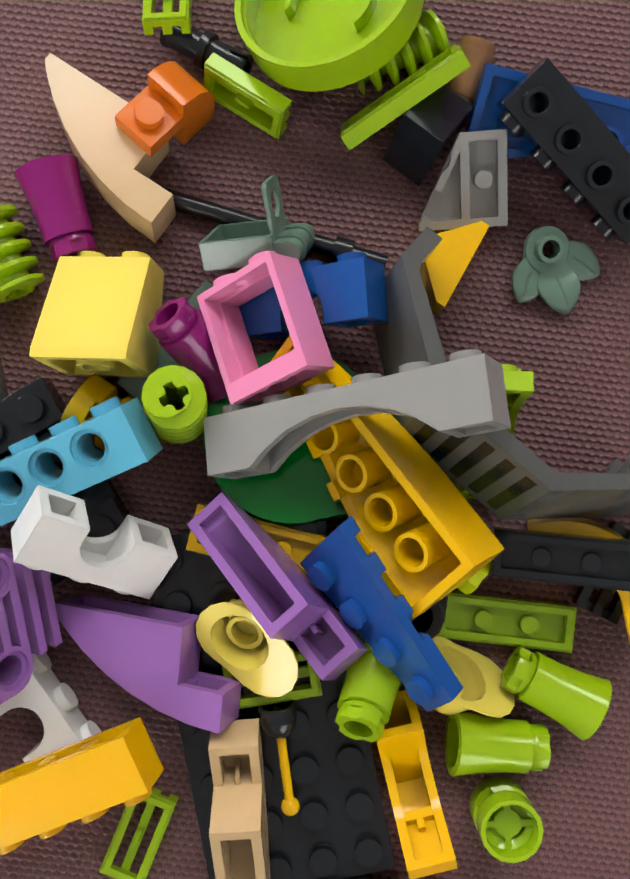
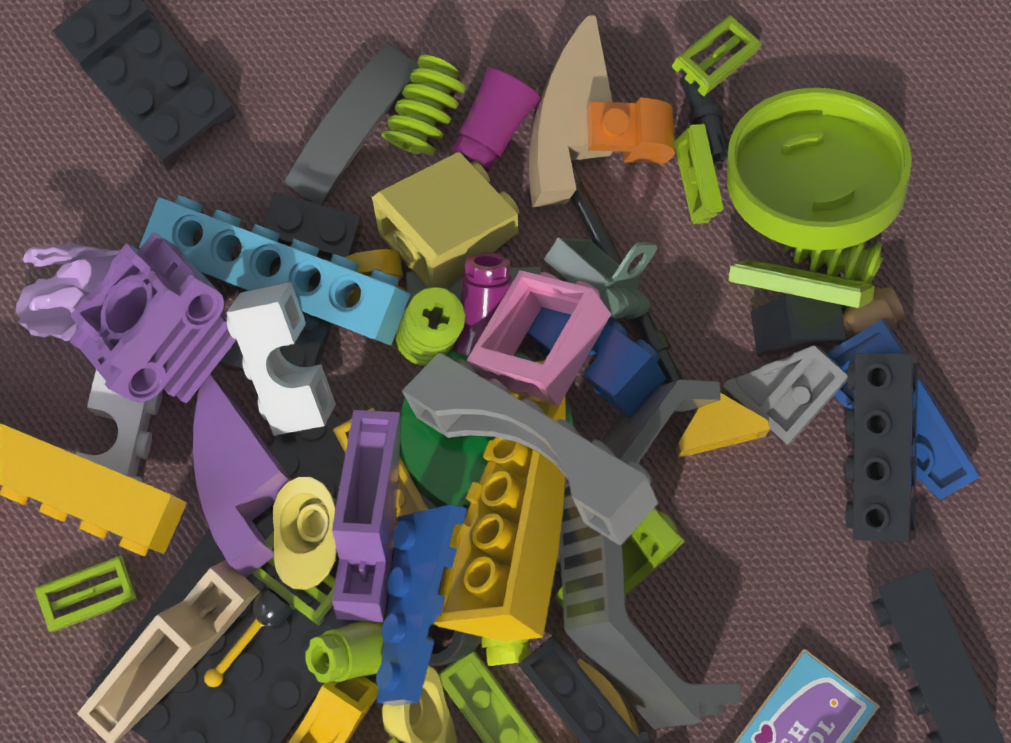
camera: 50 degrees right, 10 degrees down
sand green plate [511,226,600,315] -> none

